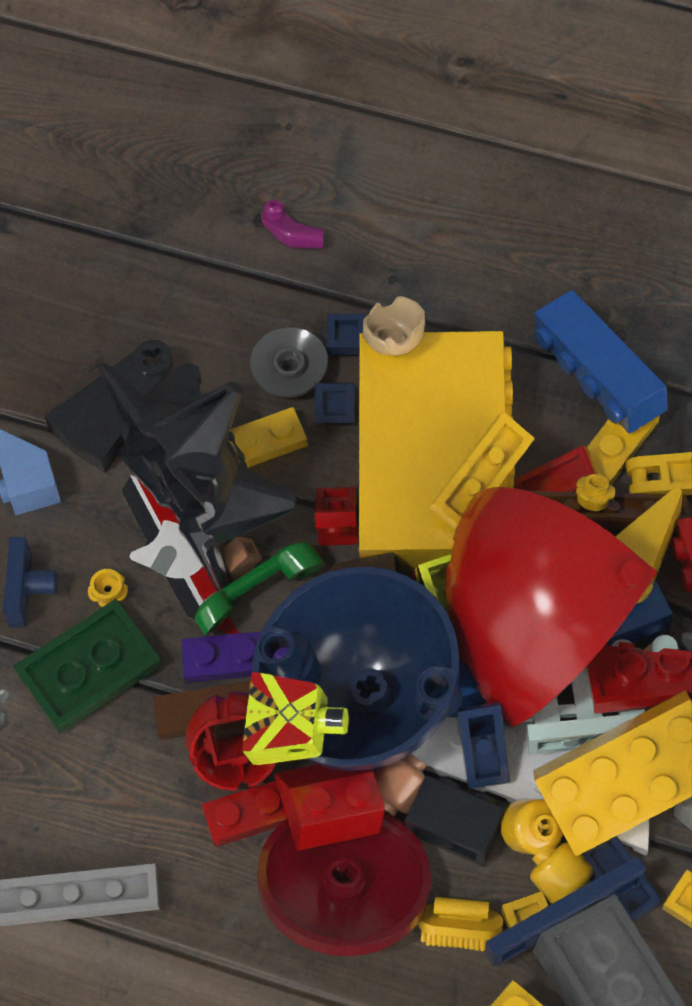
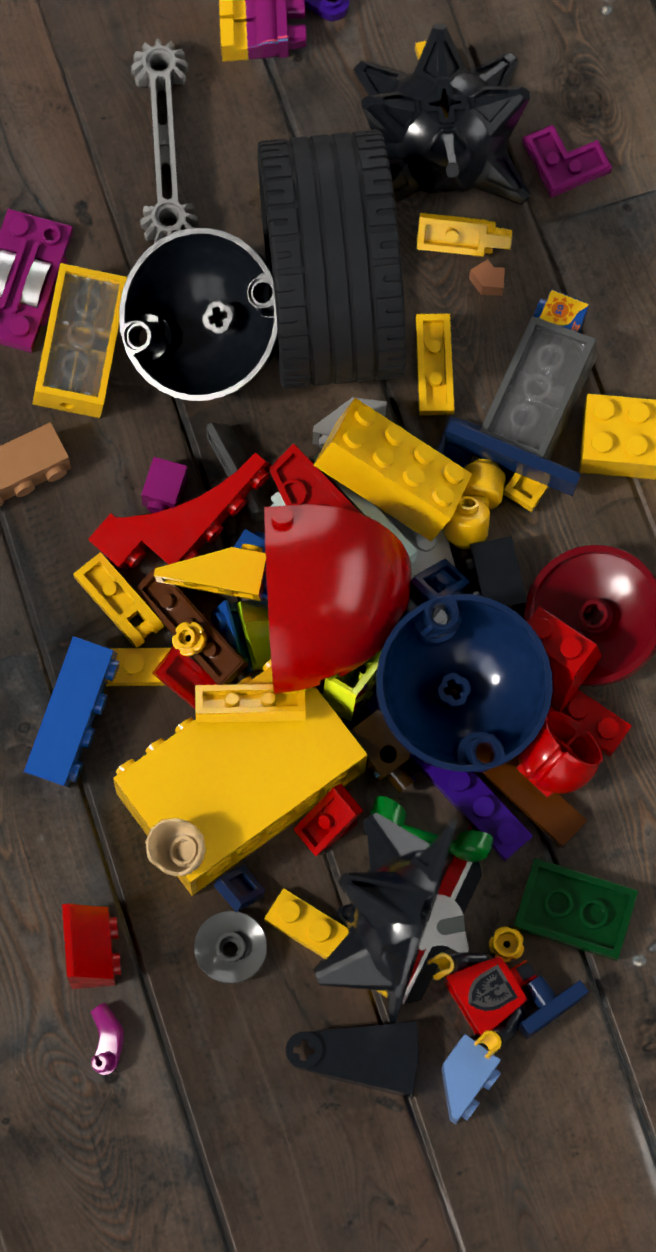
camera: 135 degrees left, 10 degrees up
torso [242,672,349,765] -> none
dark blue plate [327,314,366,355] -> none
yellow piece [418,897,503,951] -> none
none -> red slope [62,903,121,989]
none -> torso [427,952,537,1059]

